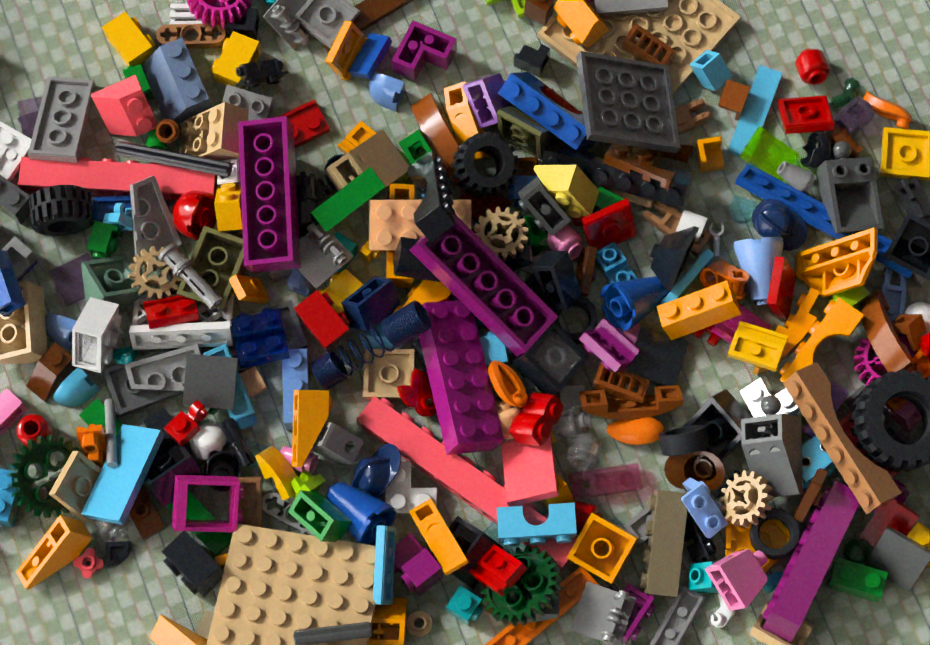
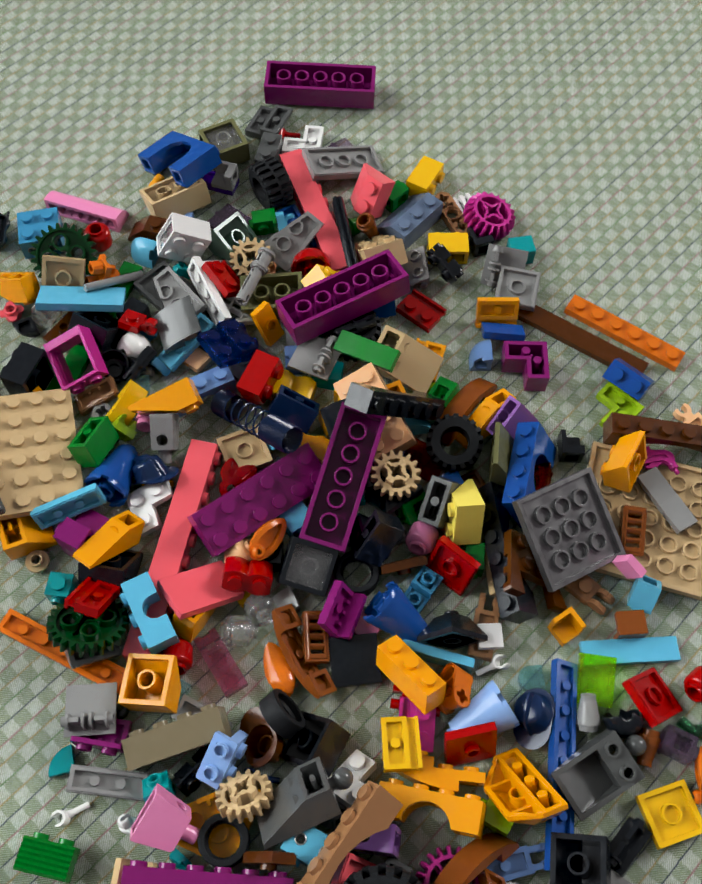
camera: 60 degrees right, 10 degrees down
none -> bright pink tile [612,554,647,579]

